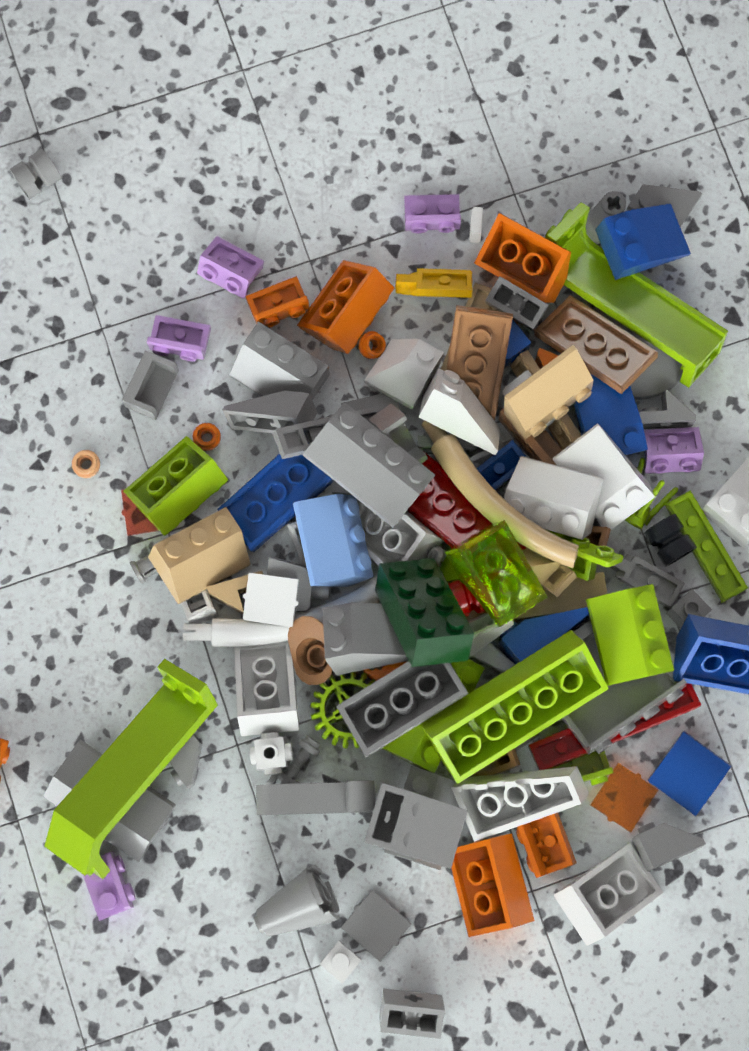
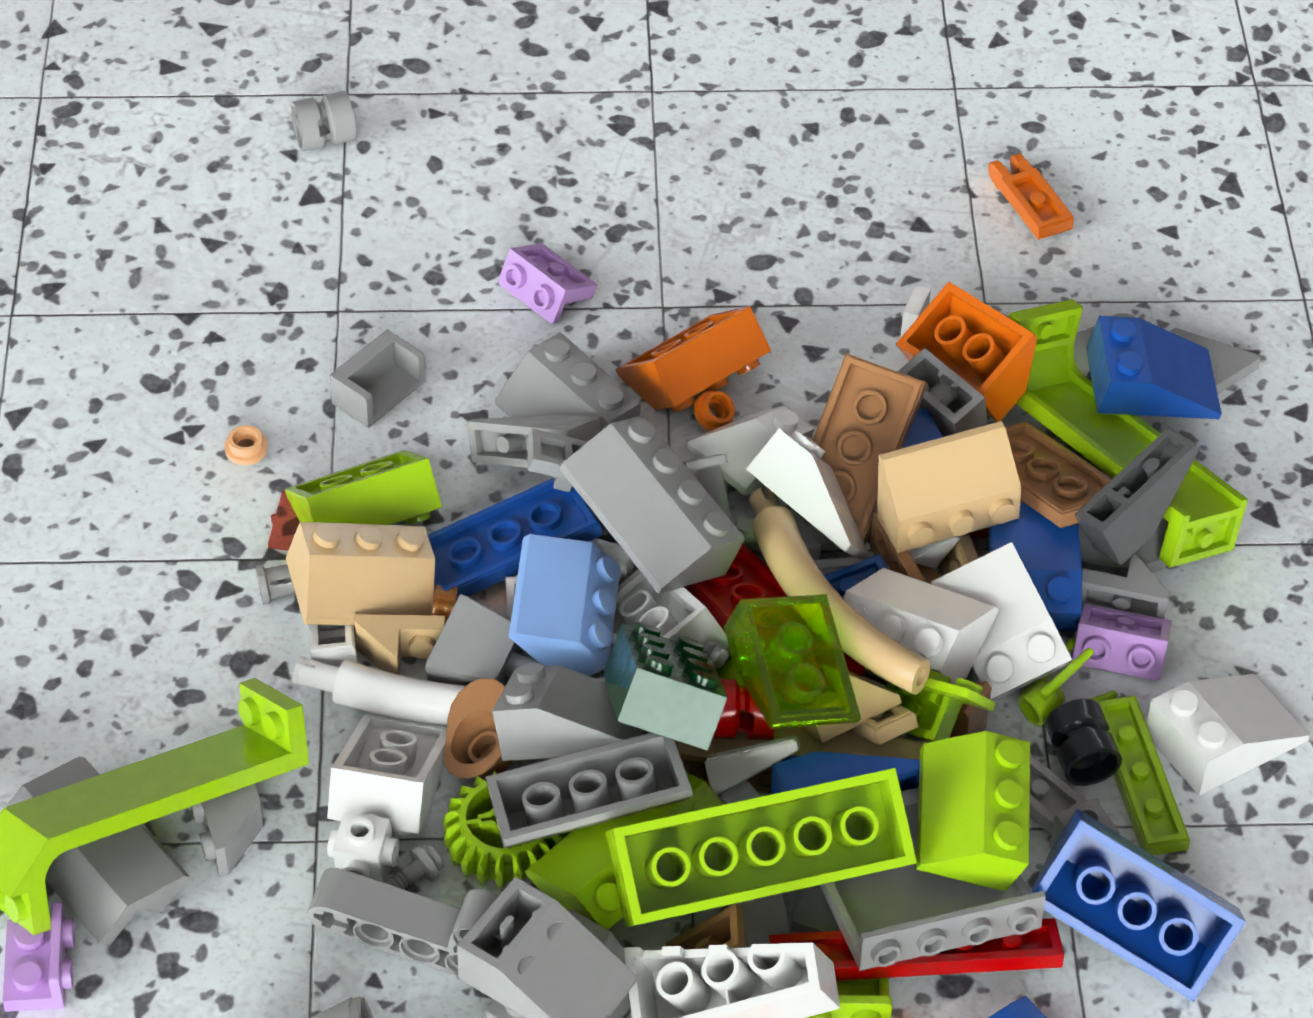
camera: 15 degrees right, 30 degrees down
lavender bracket [147,315,211,362] -> none
orange plate [193,423,221,451] -> none
white piece [243,573,299,627] -> none
orange bracket [245,276,310,328] -> none
yellow hinge [395,268,472,298] -> none
lavender bracket [404,194,461,233] -> none
none -> clear orange bush [432,584,458,622]
none -> orange hinge [988,153,1074,240]
none -> dark grey slope [1075,427,1200,565]

